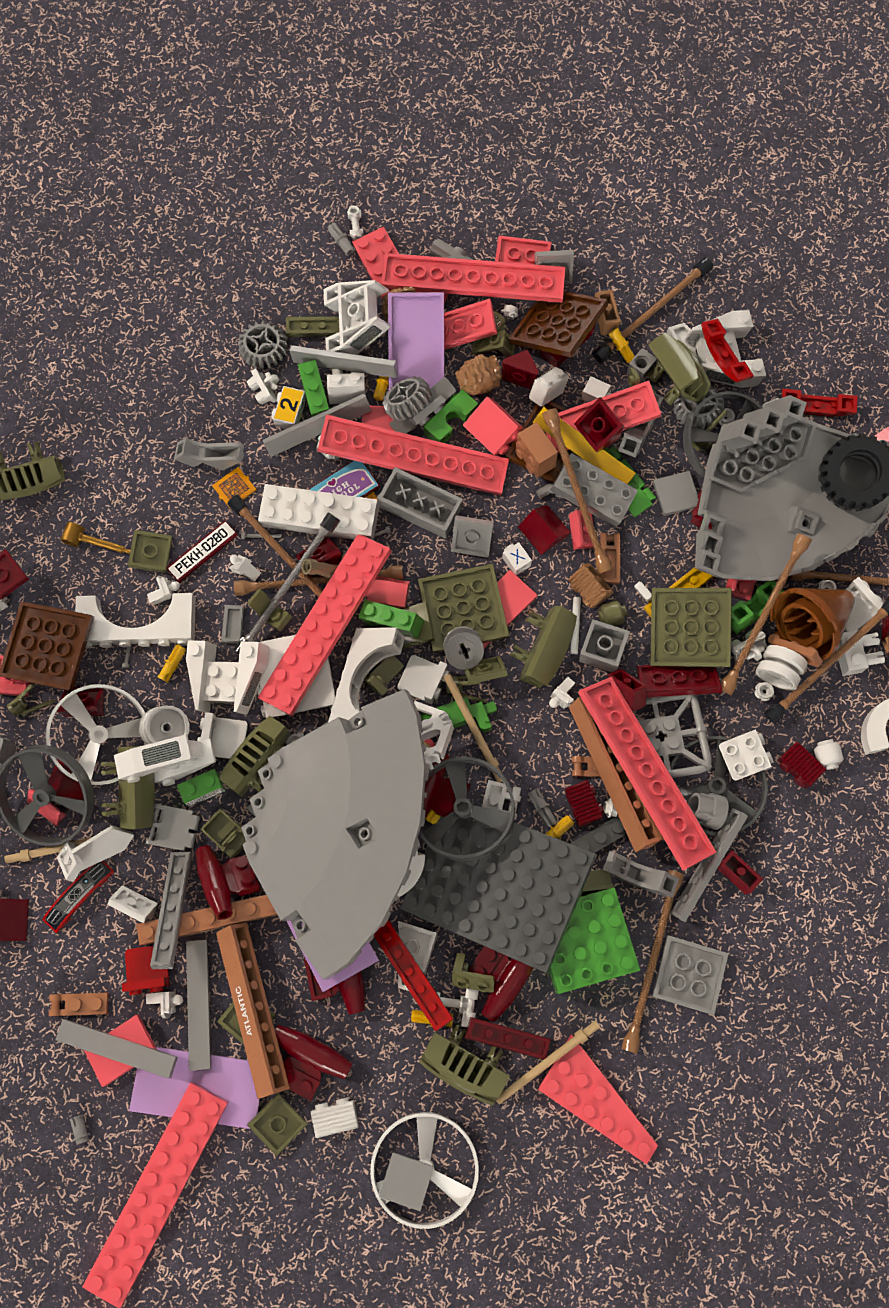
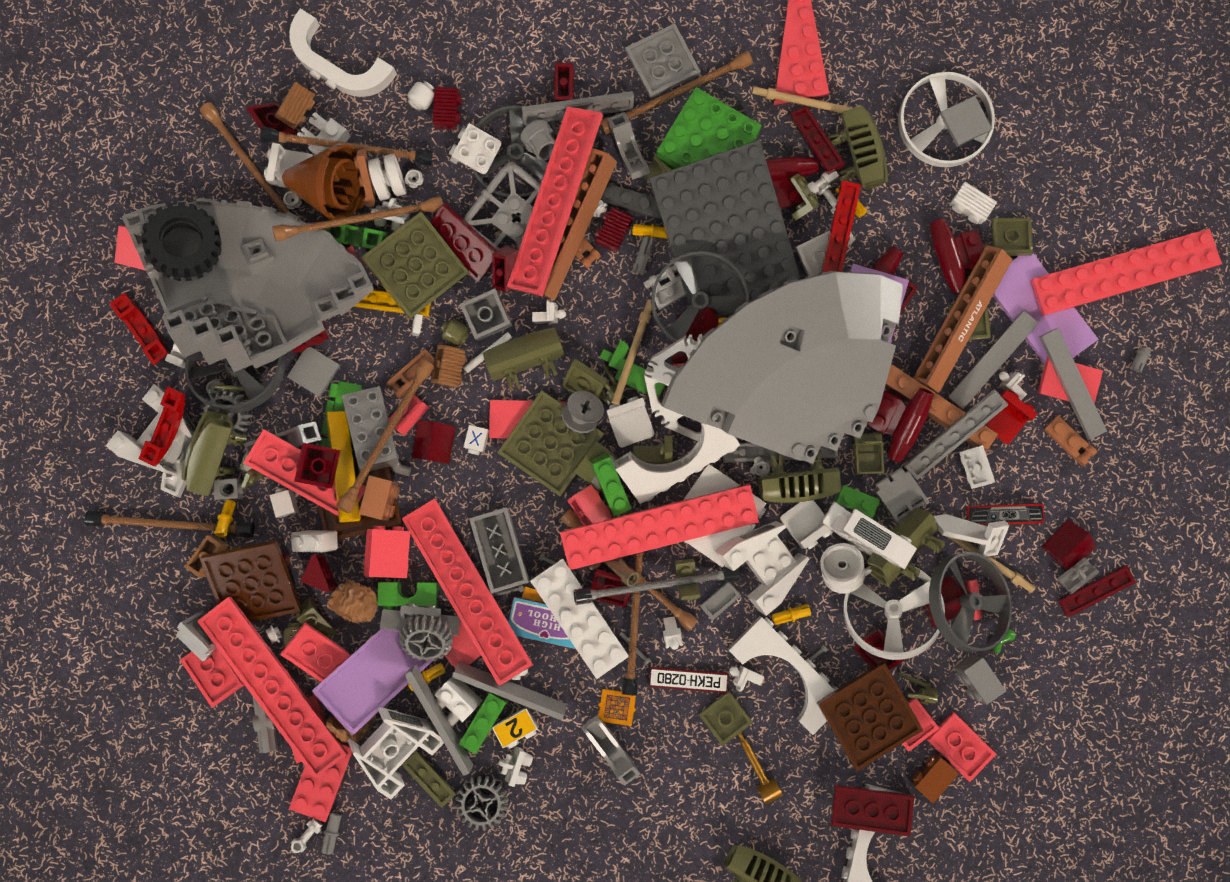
camera: 135 degrees left, 10 degrees up
light grey bracket [451,515,494,557] -> none

